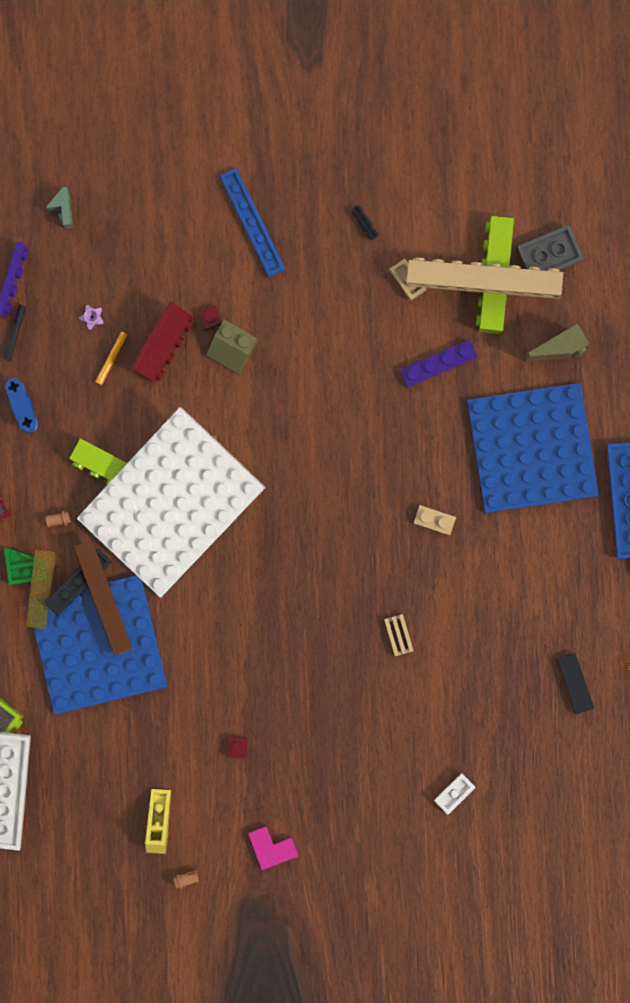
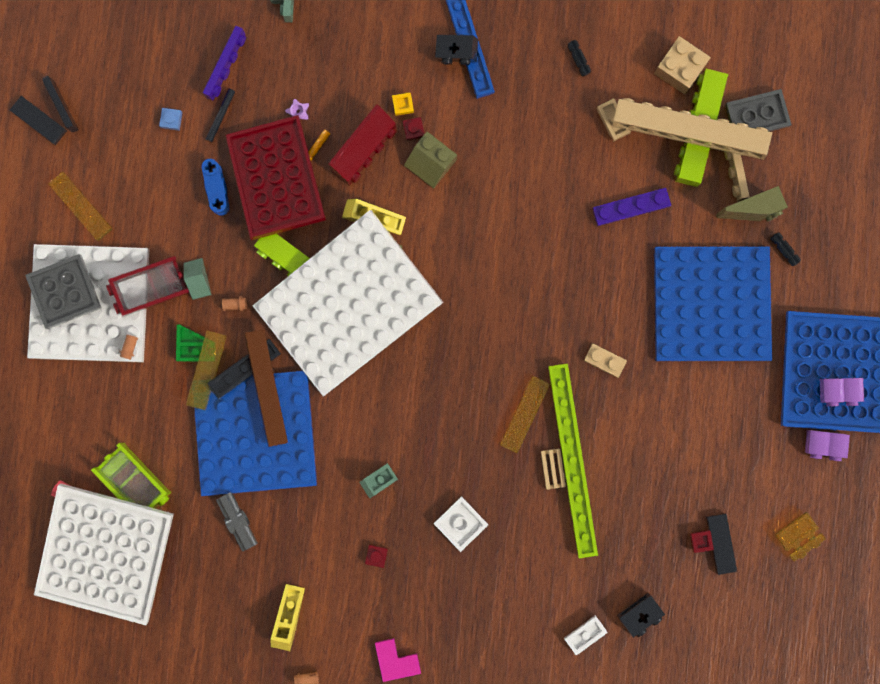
camera: 15 degrees right, 0 degrees up
none -> sand green slope [184,258,212,300]
none -> dark grey piece [216,492,258,552]
none -> dark red plate [226,115,326,240]
none -> light yellow slope [342,199,406,235]
none -> sand green slope [359,463,398,498]
none -> yellow plate [392,93,414,116]
none -> white plate [434,496,488,552]
none -> black brick [435,35,478,65]
none -> clear yellow tile [500,376,550,453]
none -> lime plate [548,364,598,558]
none -> black brick [617,593,665,638]
none -> tan brick [654,36,711,94]
none -> dark red plate [690,530,714,553]
none -> tan plate [725,123,750,202]
none -> black axle [771,232,801,266]

